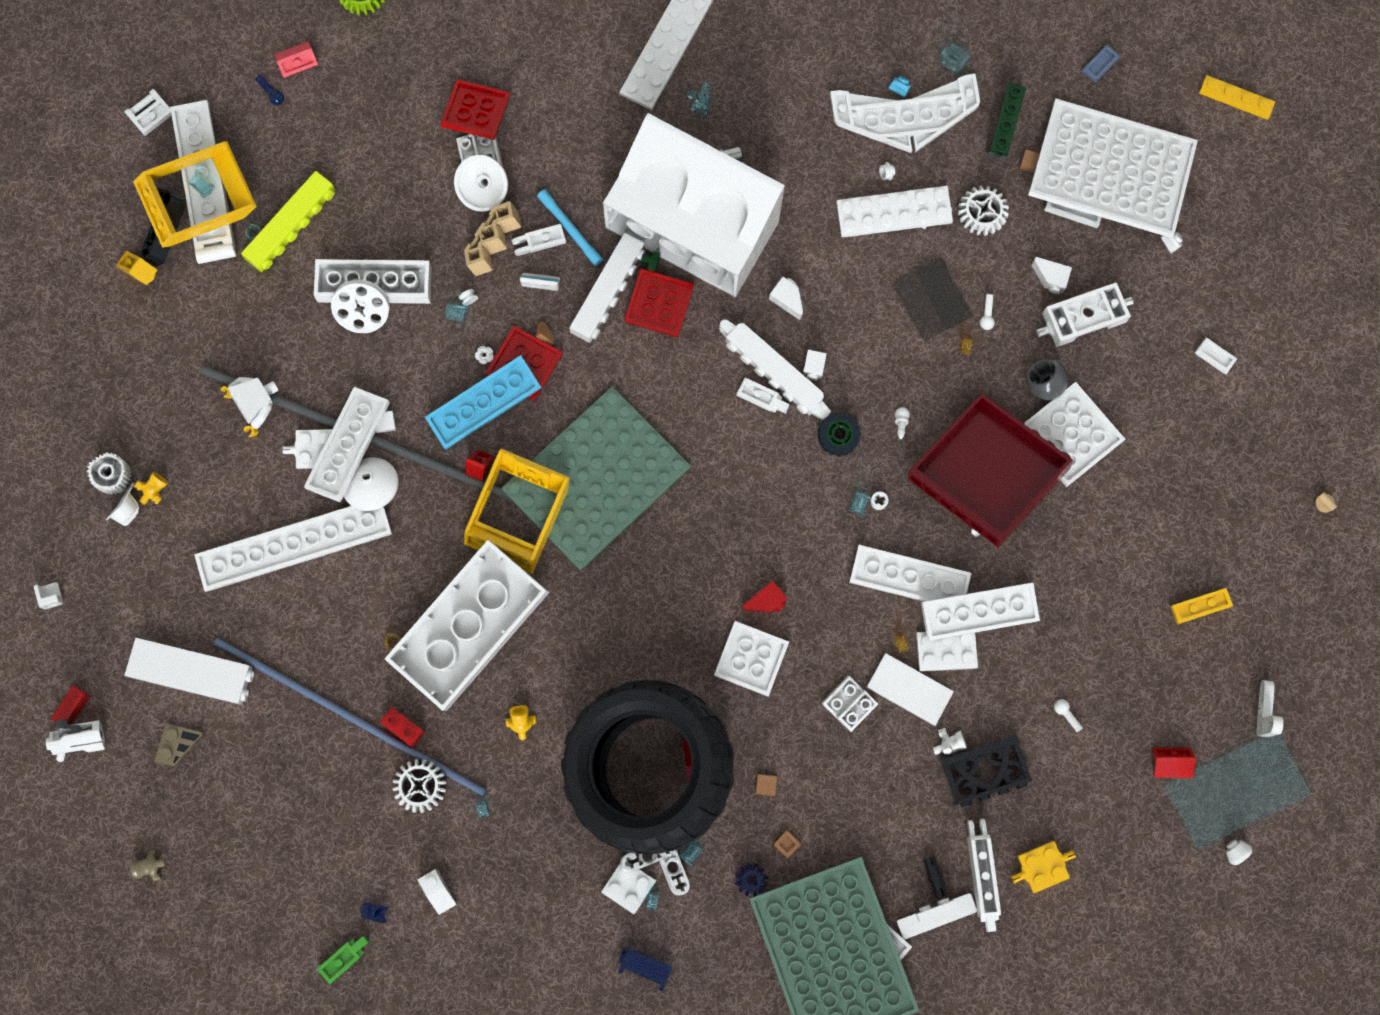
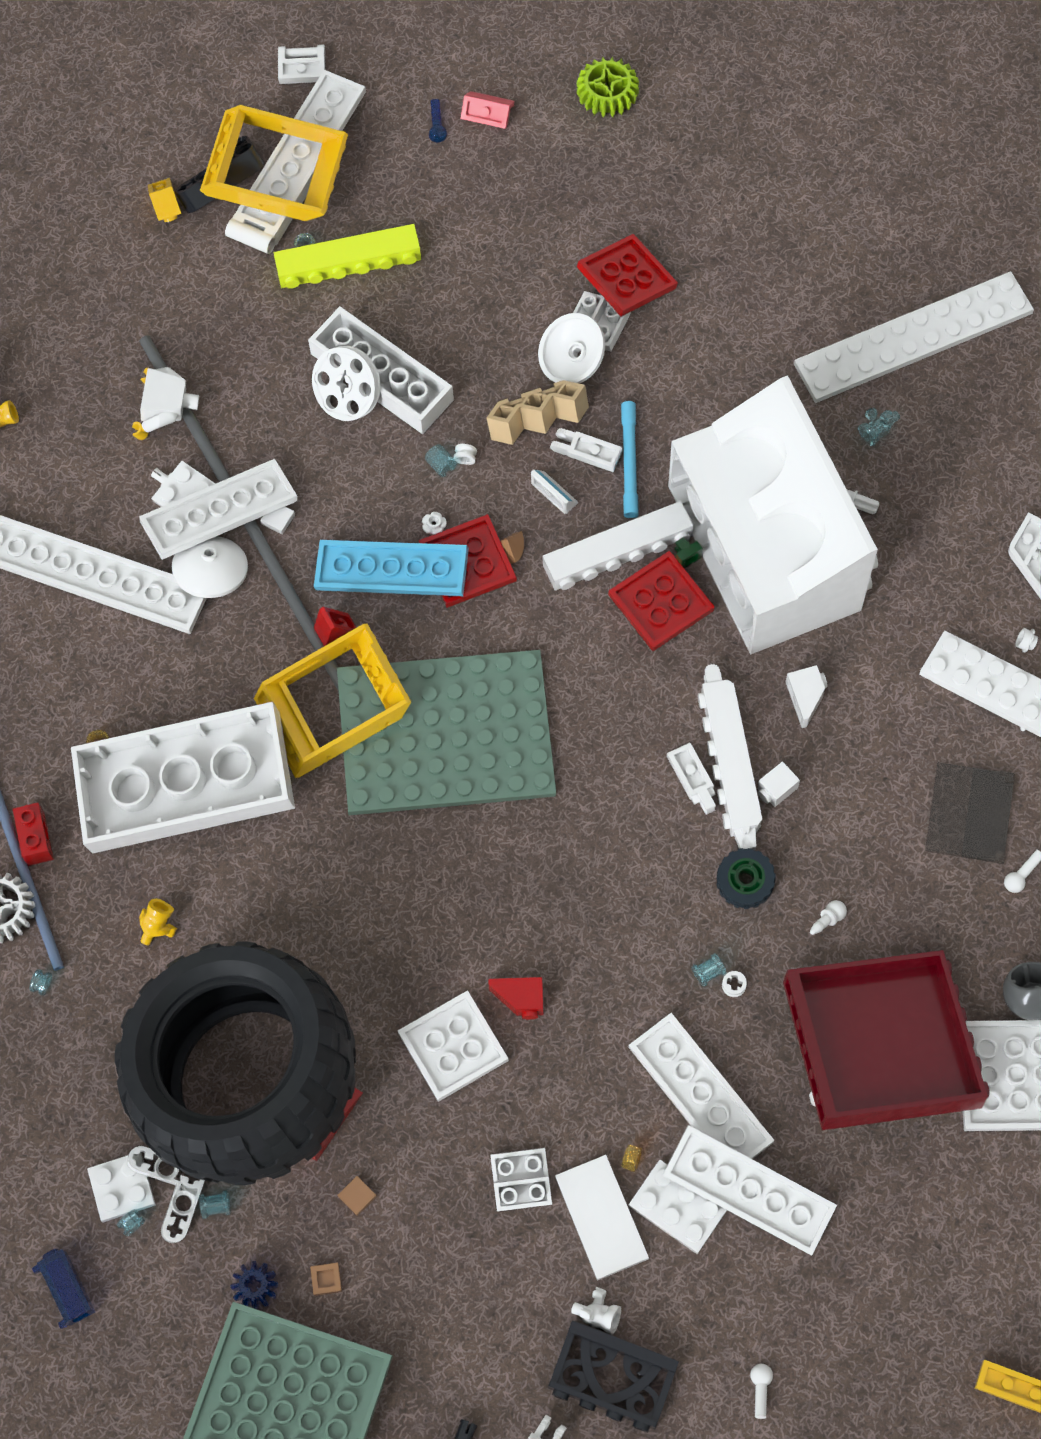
camera: 45 degrees right, 10 degrees down
clear light blue beam [189,172,215,197] -> none
clear yellow axle [960,337,973,355] -> none

